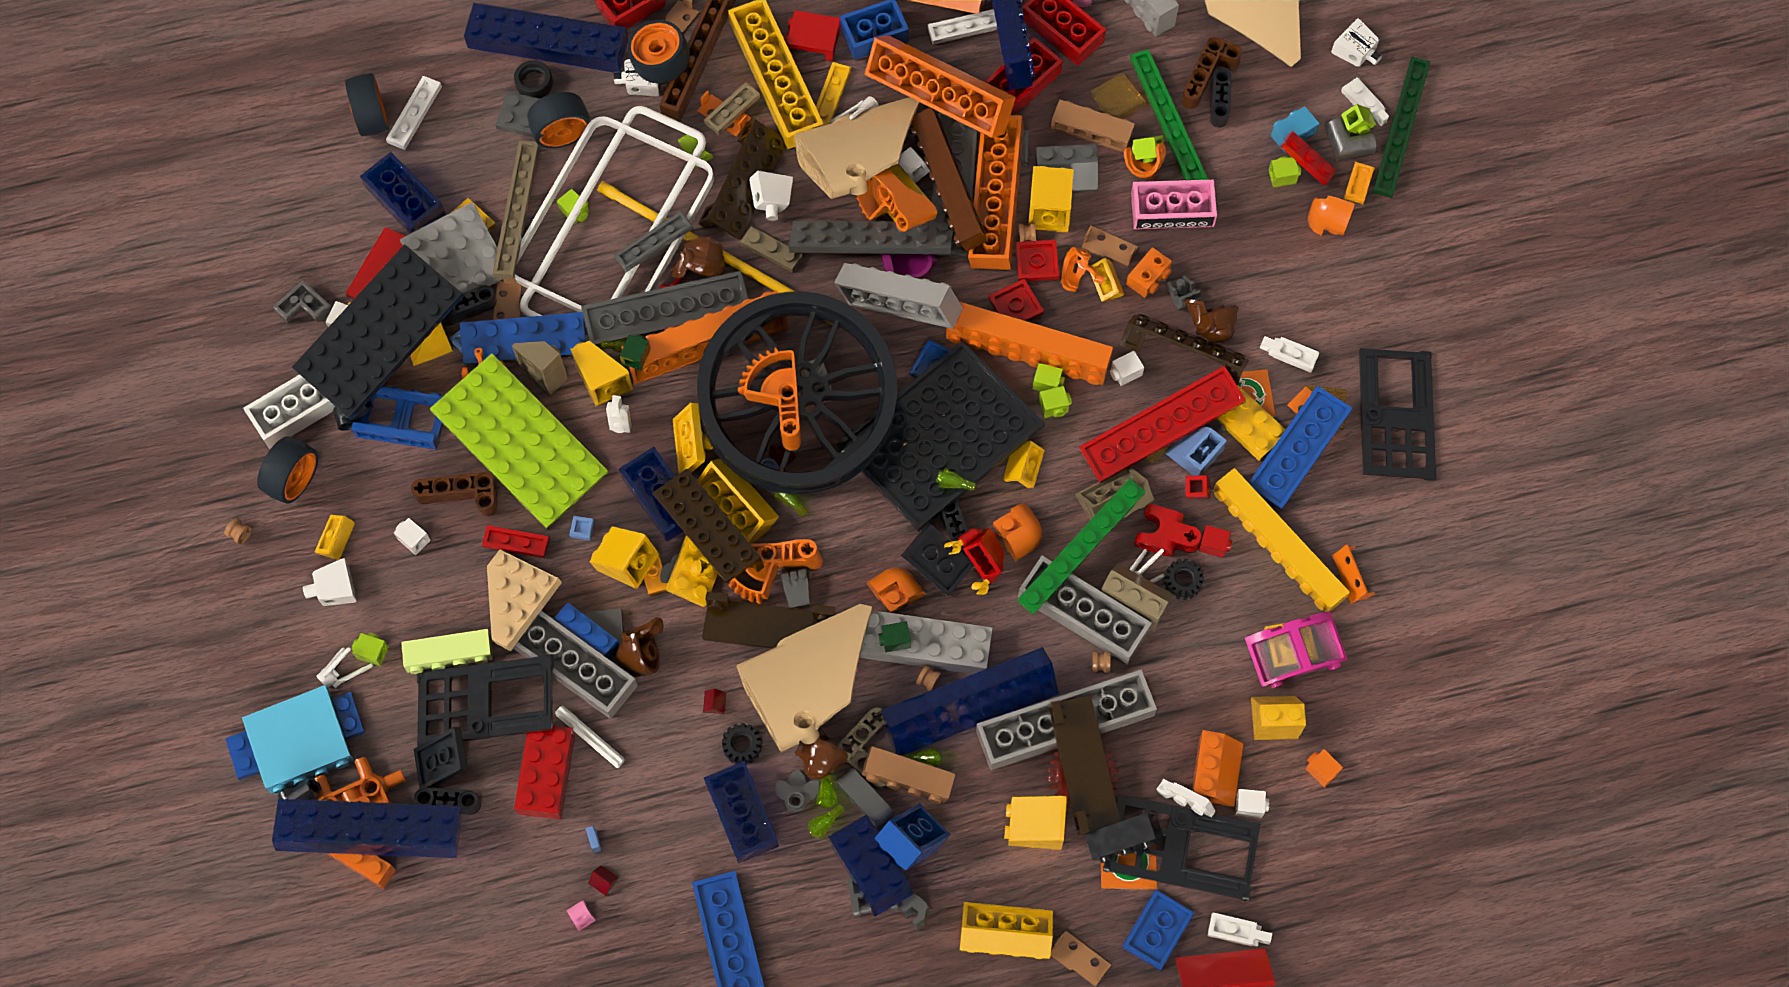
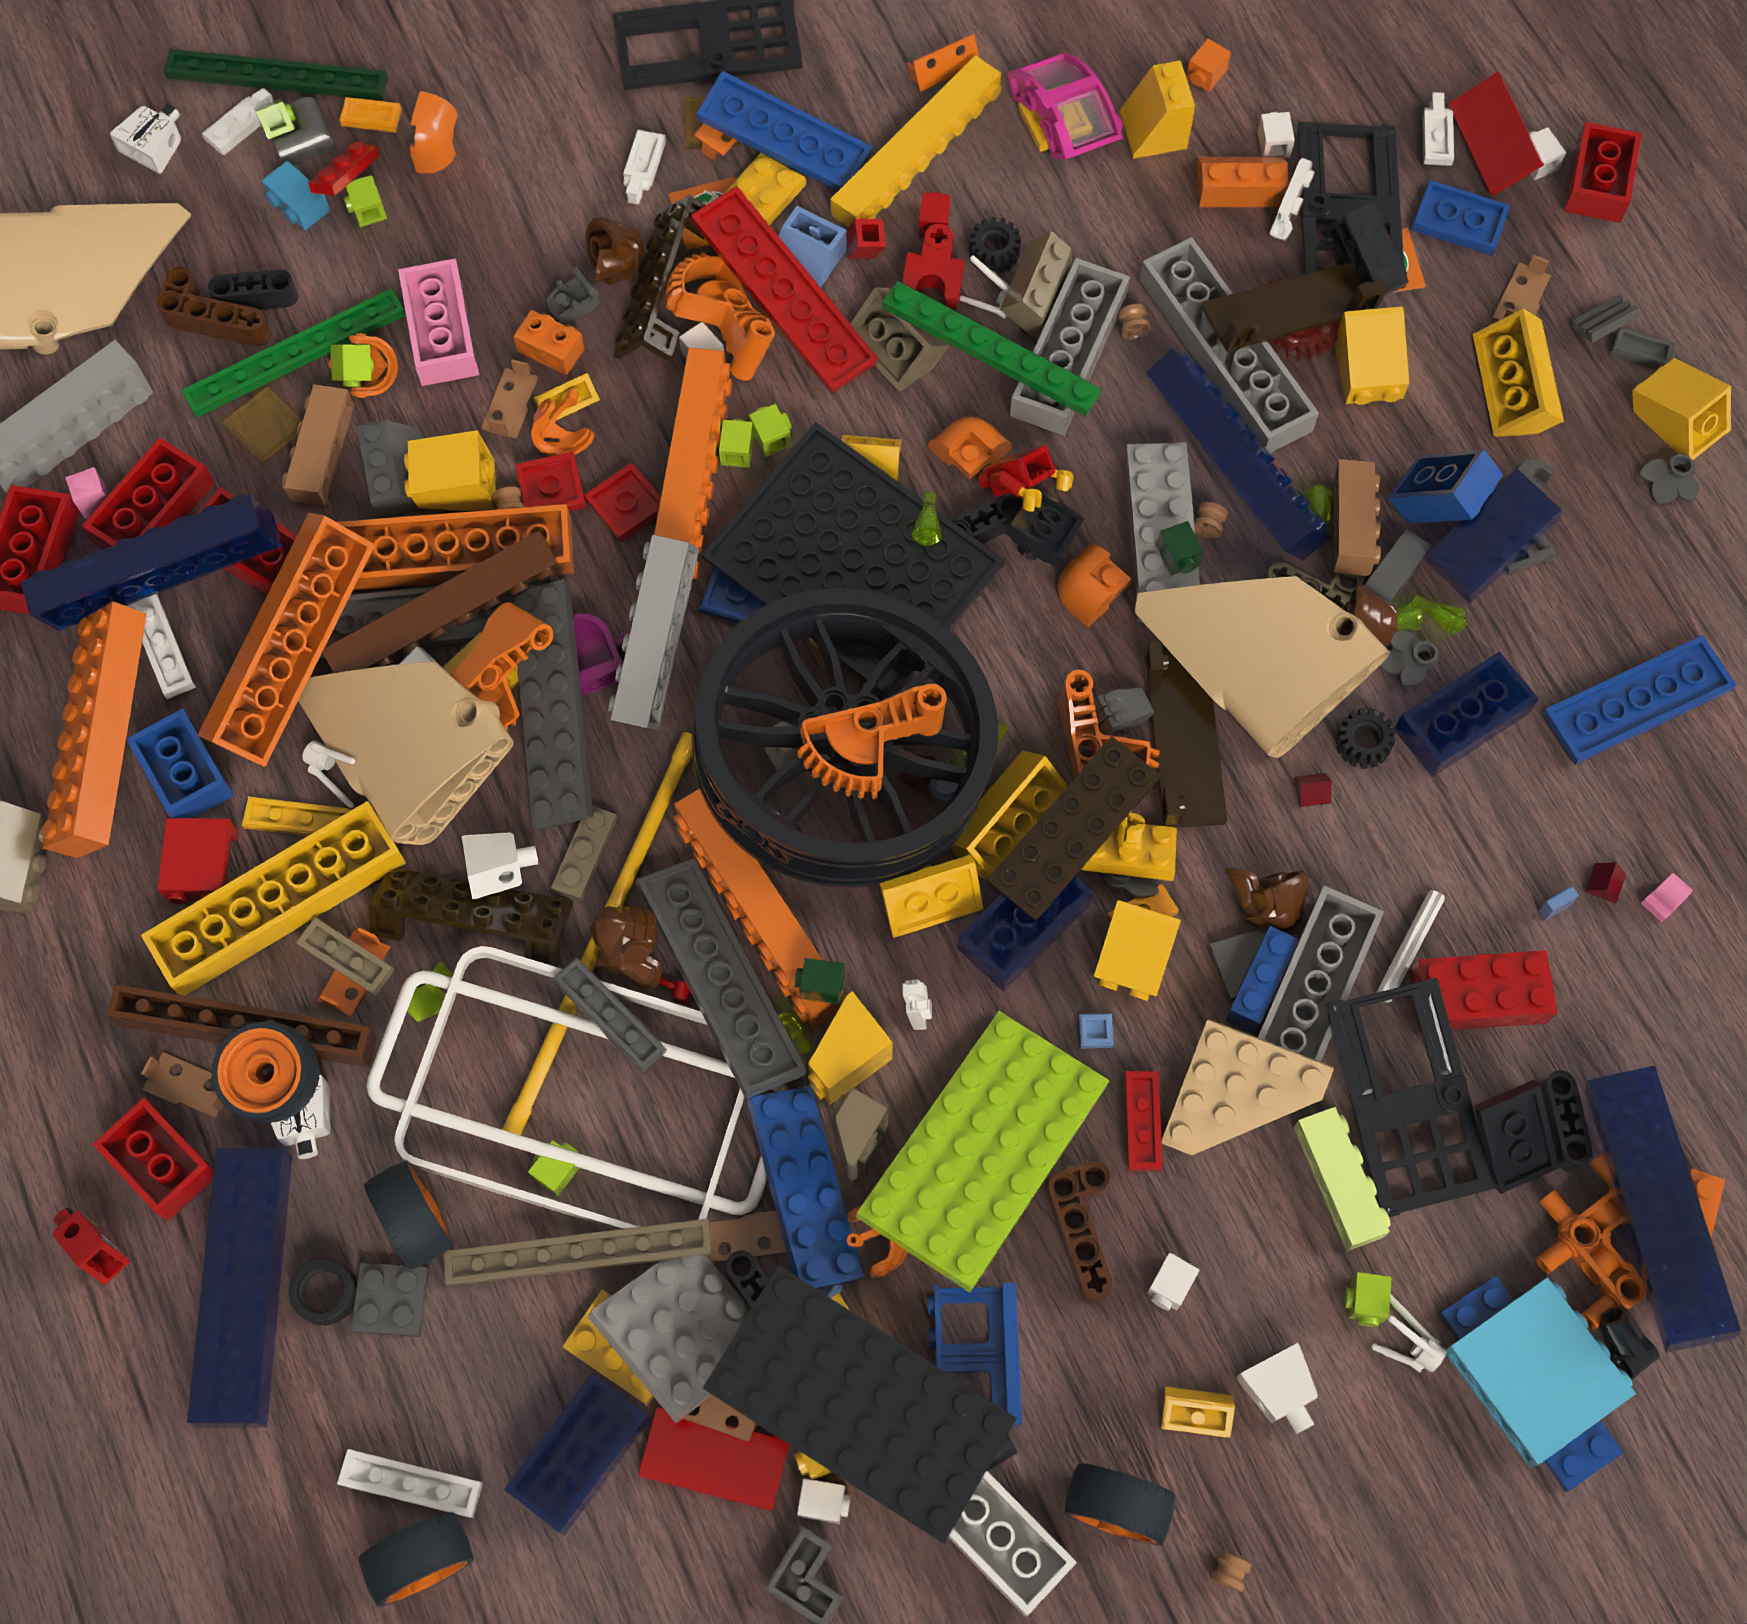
camera: 100 degrees left, 0 degrees up
none -> orange arm [664,252,775,381]

